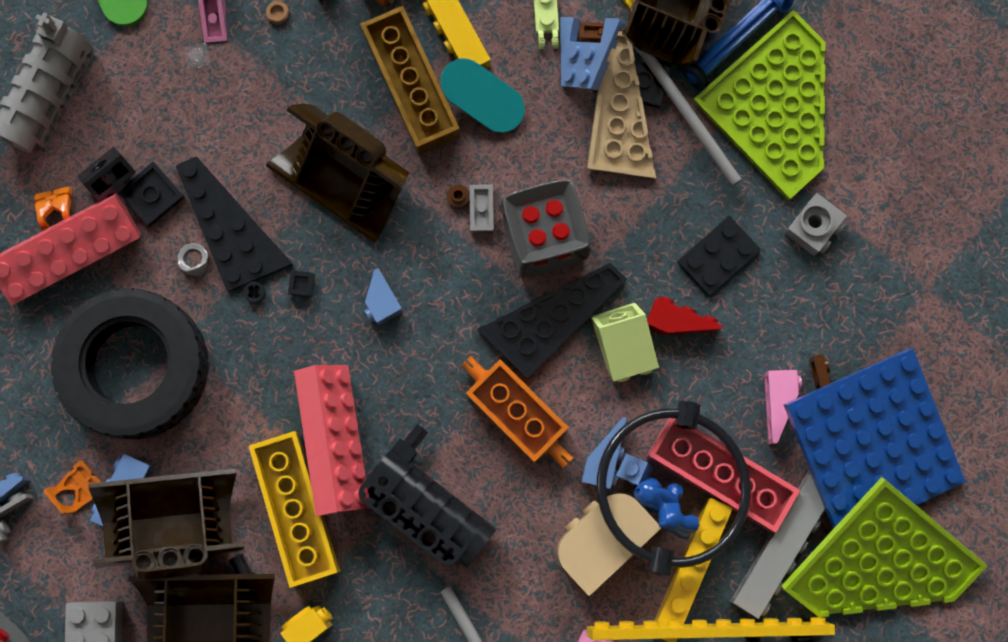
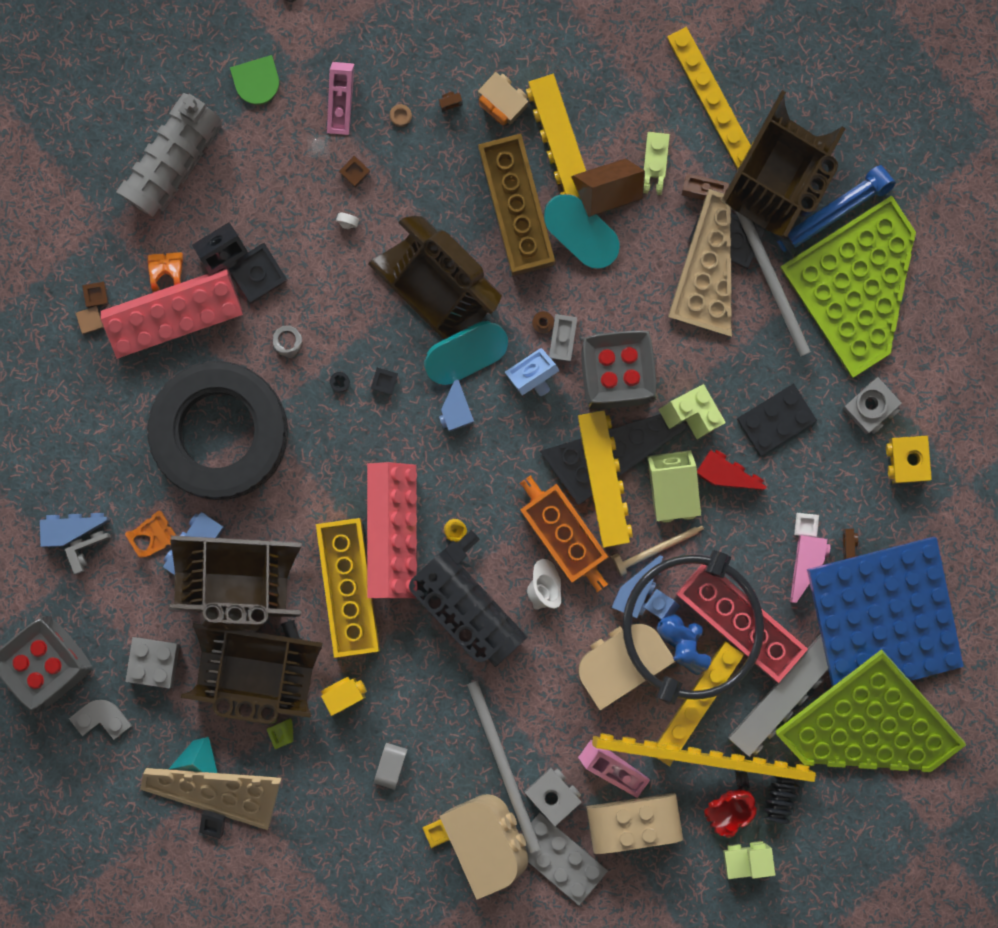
camera: 15 degrees right, 5 degrees up
black wing [175,156,293,292] -> none
medium blue wing [560,17,626,91] -> none
none -> white tile [336,213,359,229]
none -> reddish brown plate [339,156,370,188]
none -> teal tile [424,321,508,385]
none -> yellow tile [444,519,467,542]
none -> light blue tile [505,348,559,396]
none -> white piece [527,559,561,609]
none -> reddish brown slope [571,158,645,217]
none -> yellow brick [578,410,633,548]
none -> tan piece [611,526,704,576]
none -> yellowish green brick [658,384,726,439]
none -> white tile [794,513,819,537]
none -> yellow brick [886,436,931,484]

